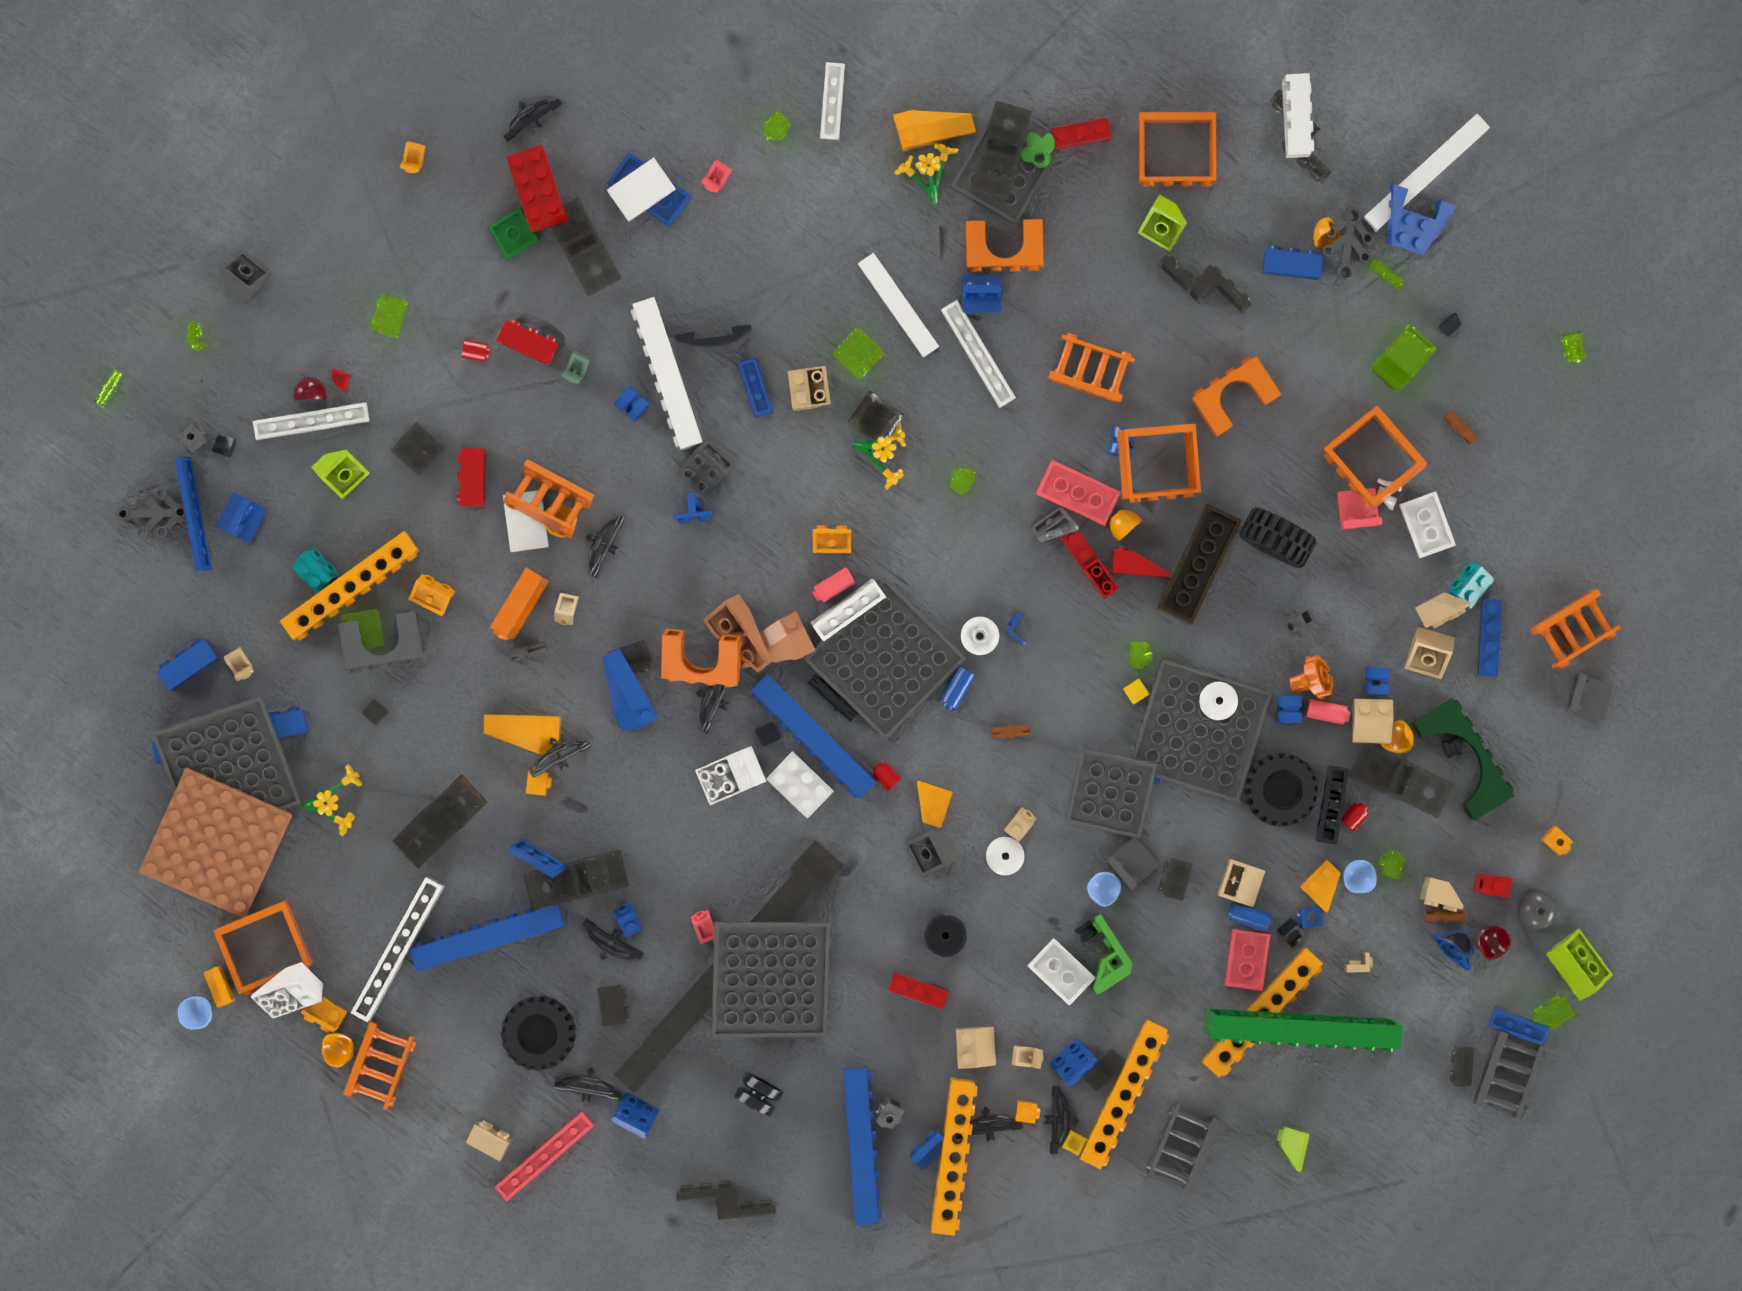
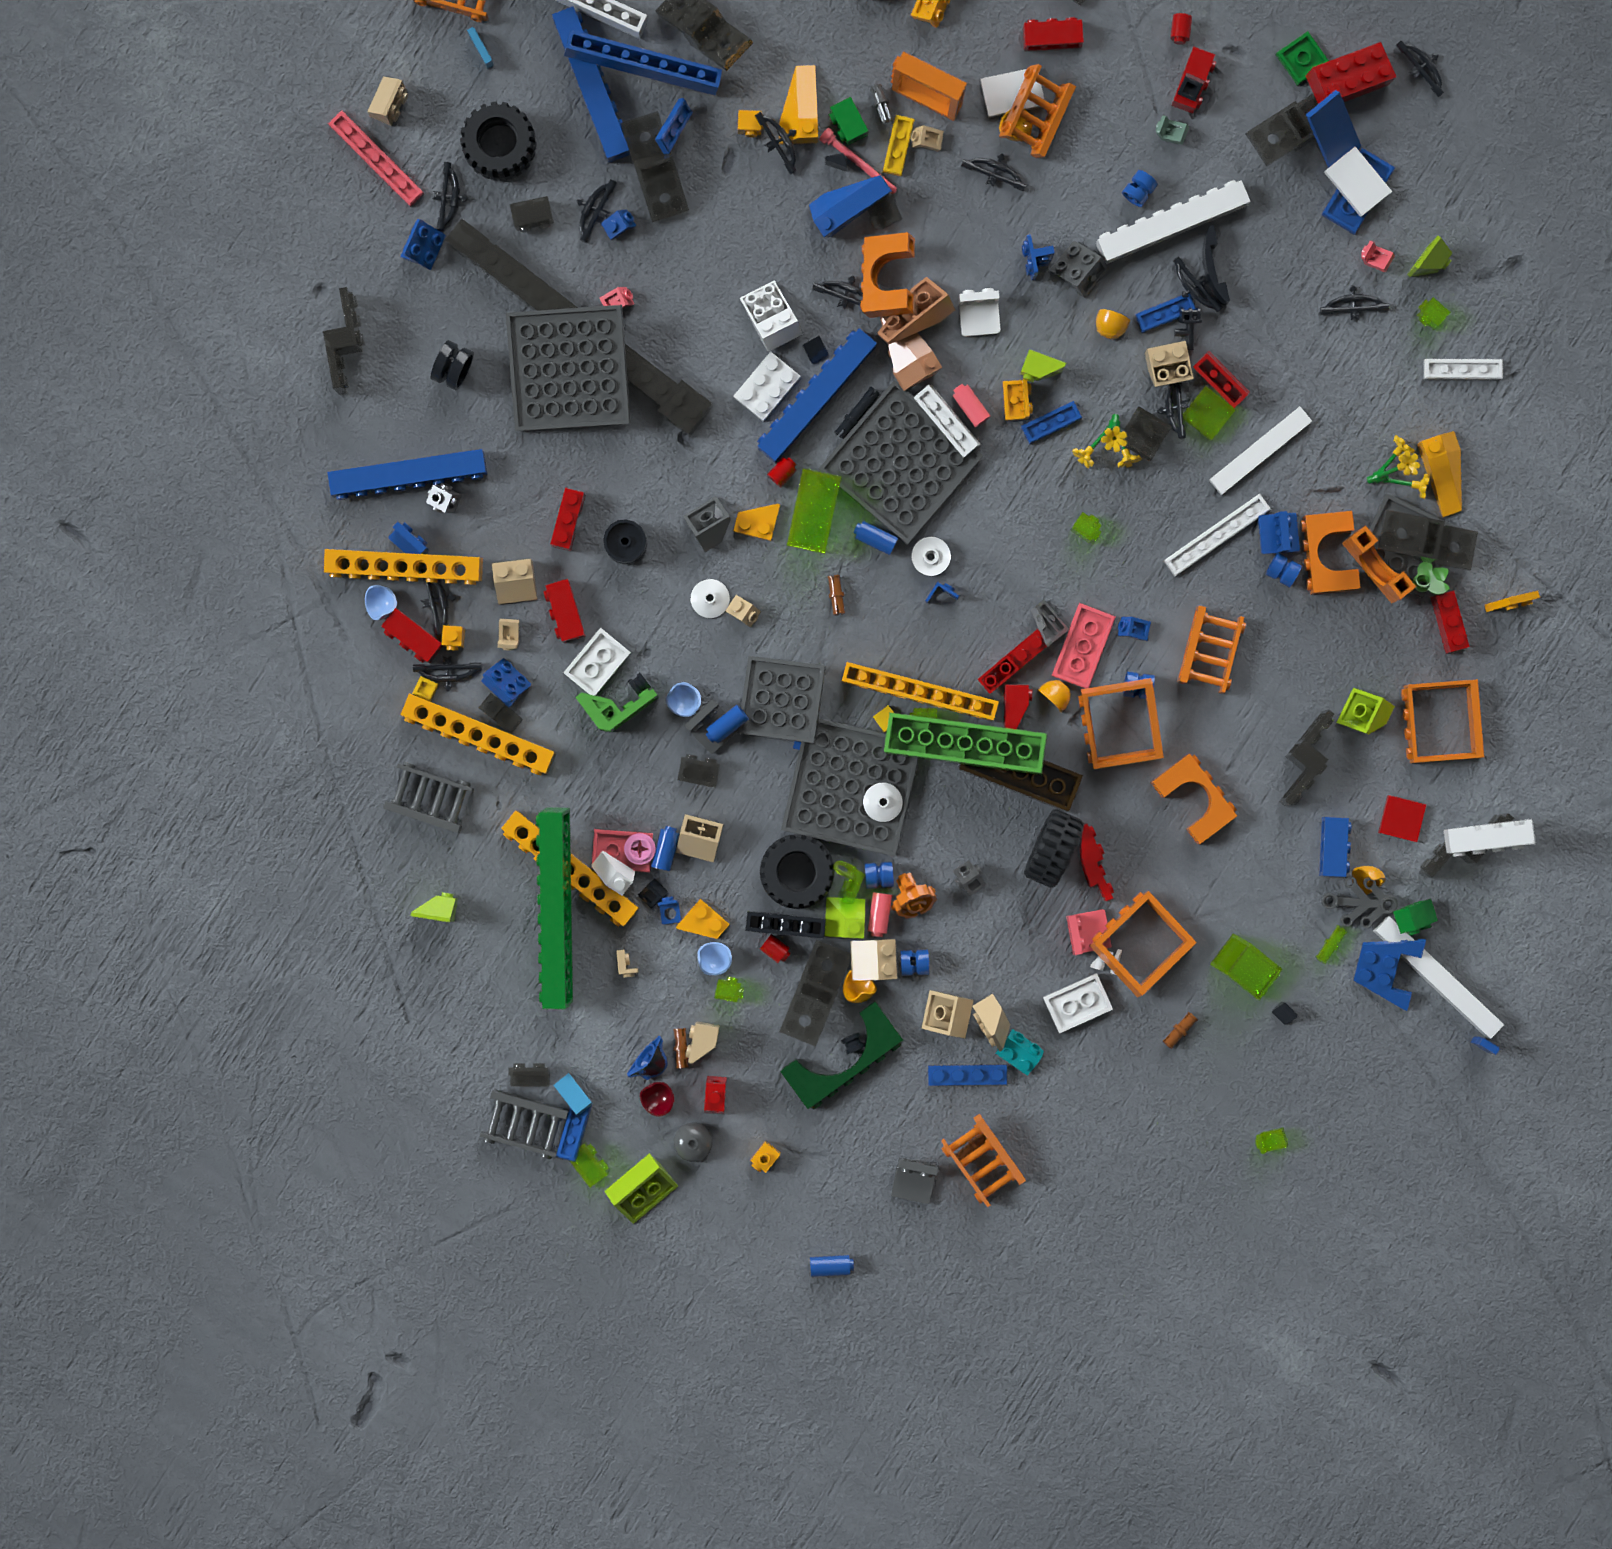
camera: 80 degrees right, 0 degrees up
none -> light blue helmet [365,585,397,620]
none -> red brick [381,608,443,663]
none -> dark azure tile [467,27,494,69]
none -> red brick [543,579,586,643]
none -> dark azure tile [554,1073,593,1116]
none -> blue brick [564,30,722,95]
none -> white slope [592,850,635,896]
none -> bright pink gear [624,833,656,865]
none -> blue brick [706,705,749,744]
none -> clear neon green brick [787,468,842,554]
none -> blue brick [810,1255,854,1277]
none -> coral piece [819,127,897,194]
none -> lime slope [824,897,865,938]
none -> black slope [825,153,847,171]
none -> green brick [828,97,868,146]
none -> clear neon green piece [833,861,865,904]
none -> light orange brick [842,662,999,721]
none -> yellow tile [883,115,914,177]
none -> bright green brick [884,713,1047,775]
none -> white bracket [958,288,1000,337]
none -> lime slope [1020,349,1066,382]
none -> blue tile [1021,401,1082,444]
none -> red slope [1080,824,1114,901]
none -> light orange helmet [1096,309,1130,339]
none -> blue bracket [1118,617,1151,641]
none -> black piece [1157,382,1191,439]
none -> black piece [1173,256,1223,312]
none -> black arm [1174,308,1202,350]
none -> black slope [1177,73,1204,102]
none -> red brick [1193,351,1250,408]
none -> blue wheel [1265,553,1302,588]
none -> blue tile [1306,90,1362,168]
none -> black piece [1320,285,1389,321]
none -> orange arch [1342,526,1416,604]
none -> red tile [1378,795,1427,842]
none -> green brick [1393,898,1438,935]
none -> lime slope [1407,236,1452,277]
none -> blue tile [1471,1036,1500,1055]
none -> light orange wing [1484,590,1540,612]

